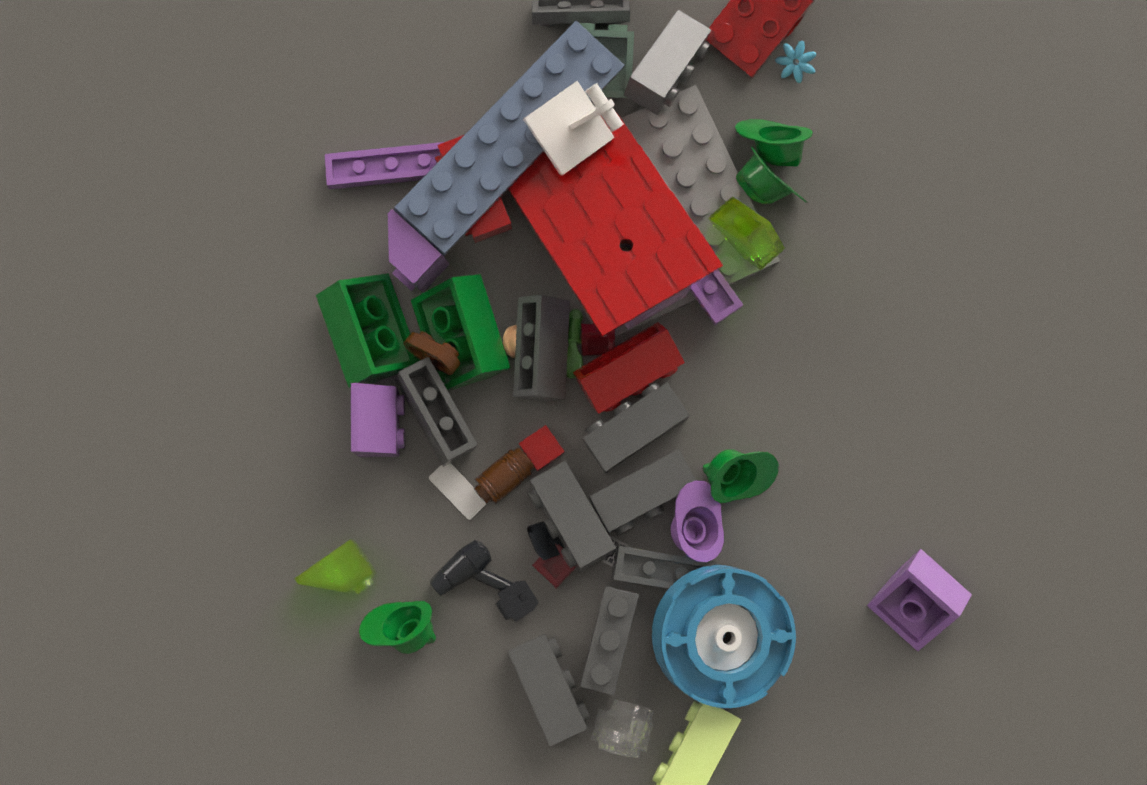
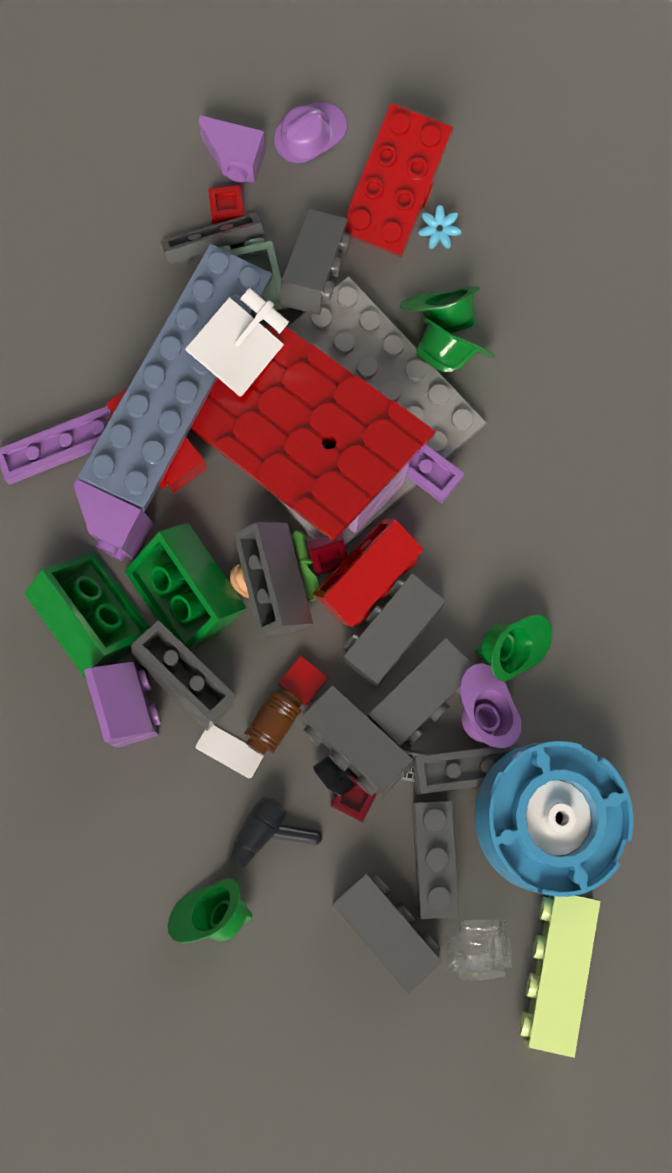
camera: 15 degrees left, 5 degrees down
clear neon green slope [294,539,377,594] -> none
reddish brown plate [403,331,460,375] -> none
black piece [496,581,538,622] -> none
clear neon green slope [708,196,786,270] -> none

